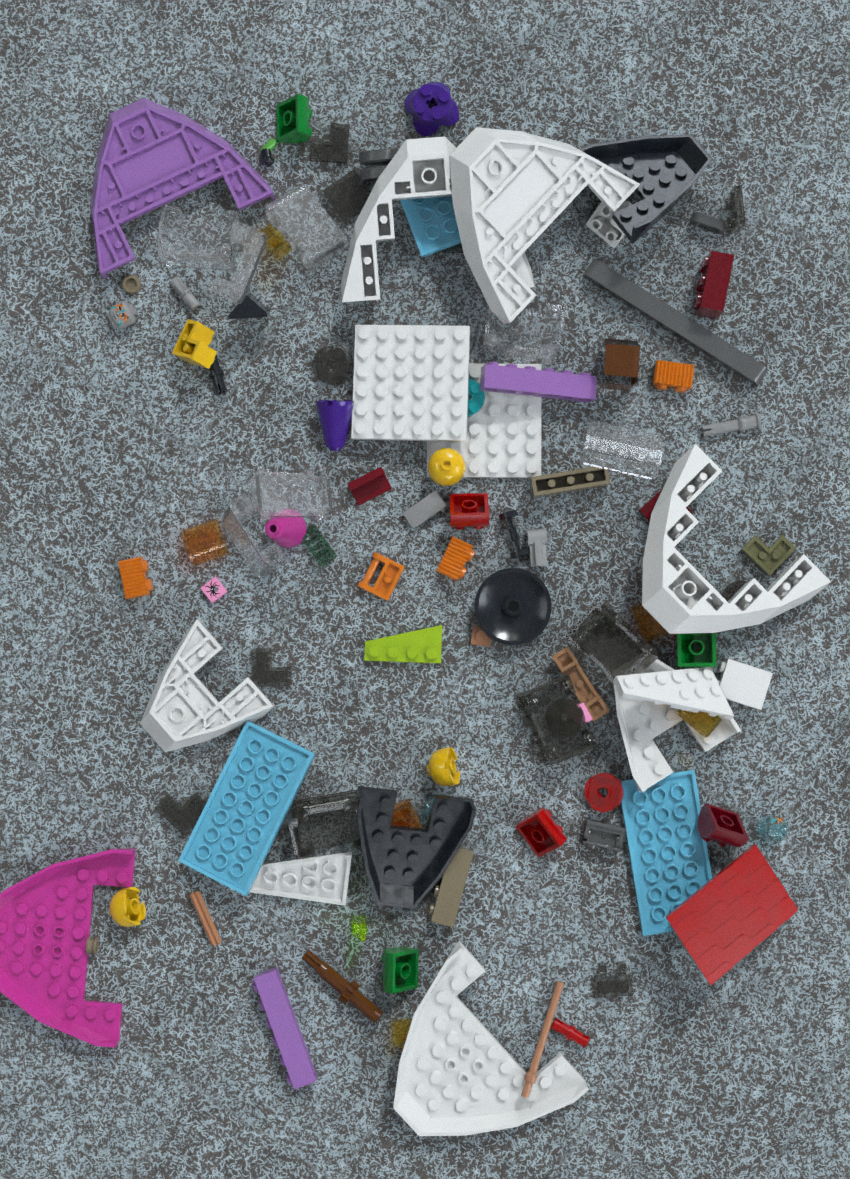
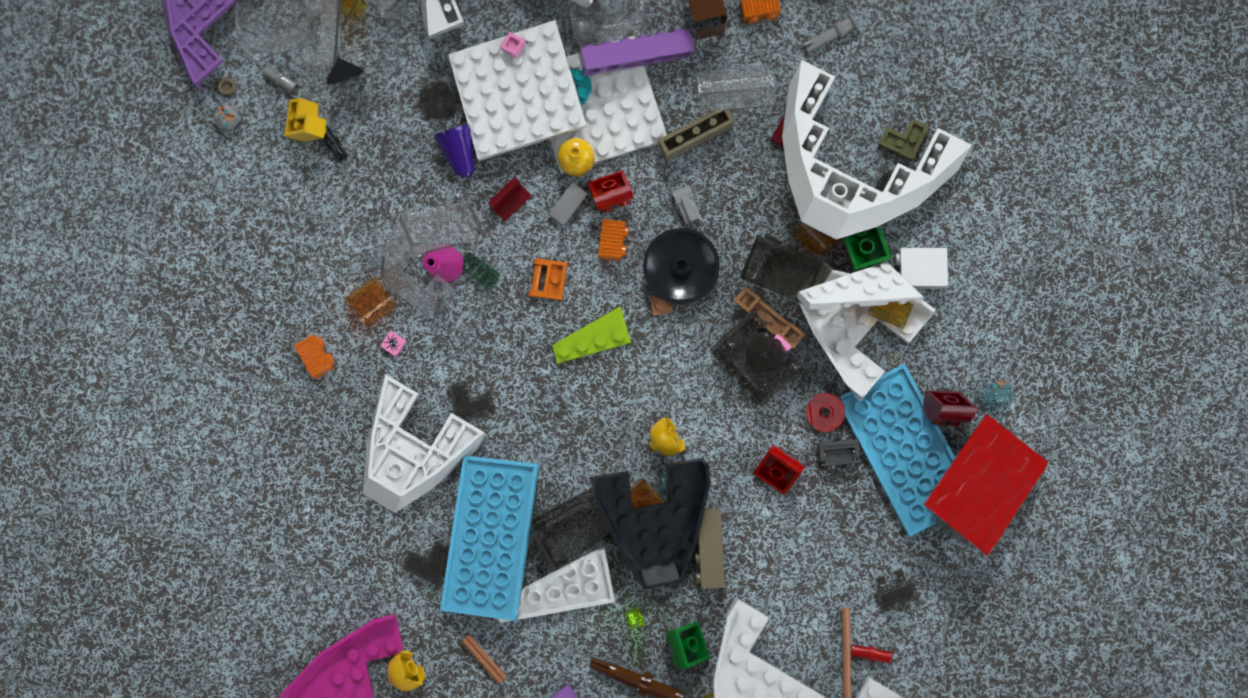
camera: 10 degrees left, 5 degrees down
black wheel [499,510,529,559] -> none
none -> bright pink tile [500,32,526,58]

